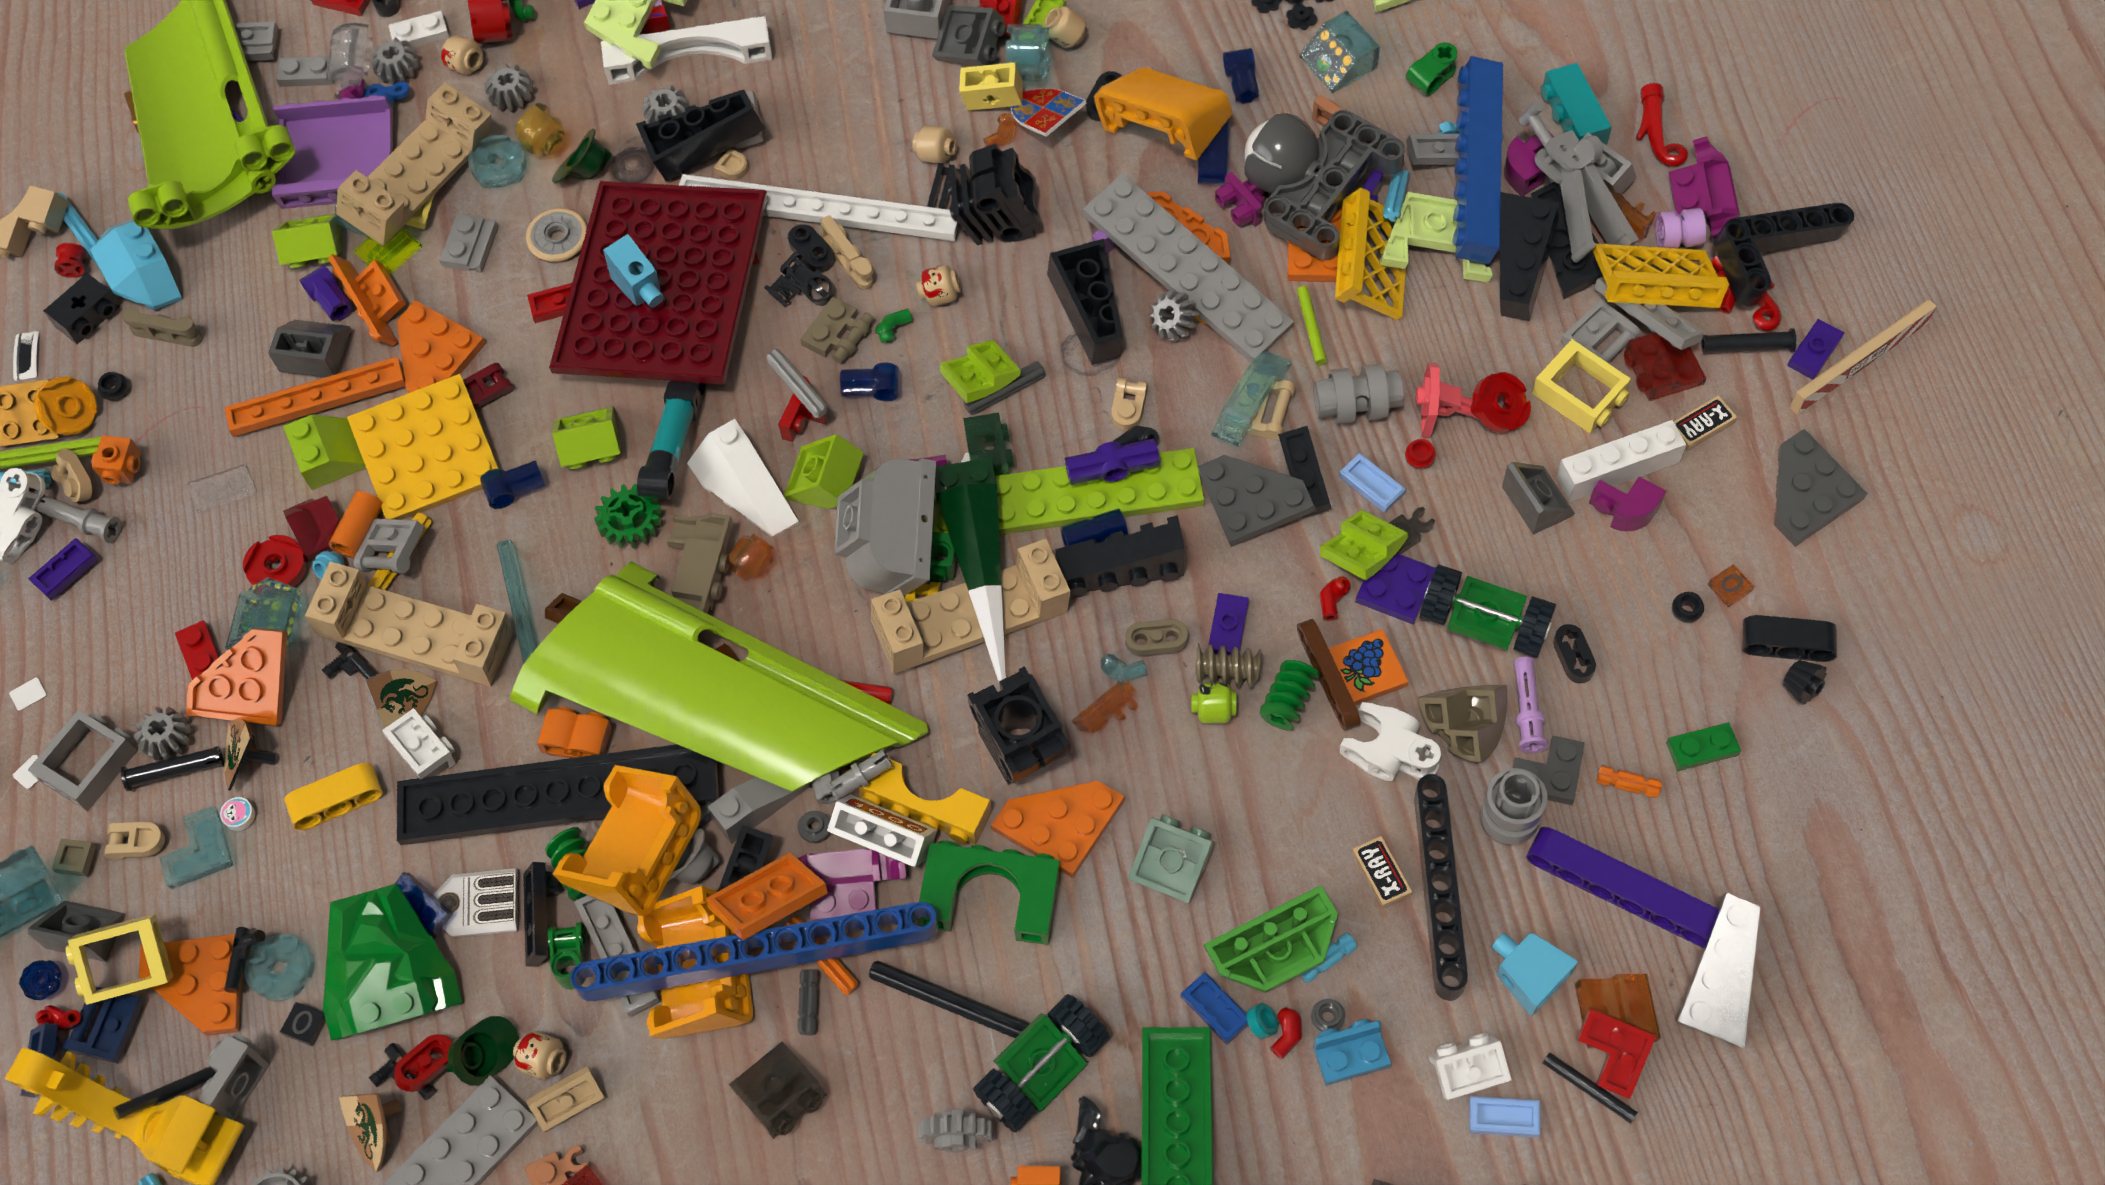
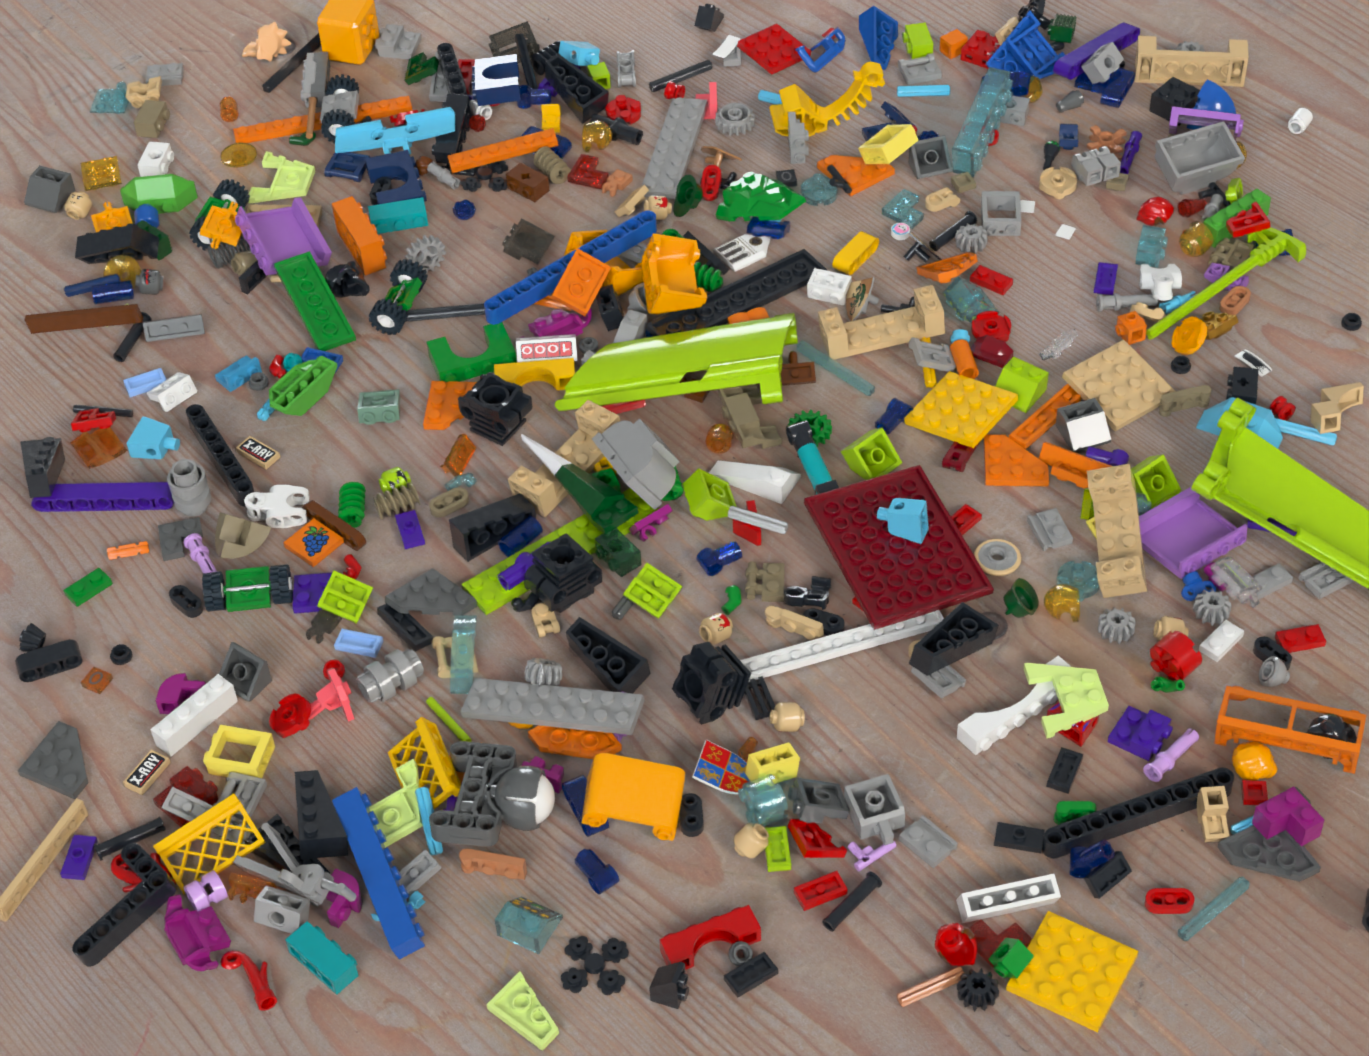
camera: 150 degrees right, 15 degrees down
black bar [113,1067,216,1120] -> none
light grey gear [642,85,690,124] -> none
light grey pin [827,749,893,800] -> none
green piece [1405,42,1458,96] -> none
none -> black piece [524,533,602,613]
none -> tan plate [1062,340,1175,431]

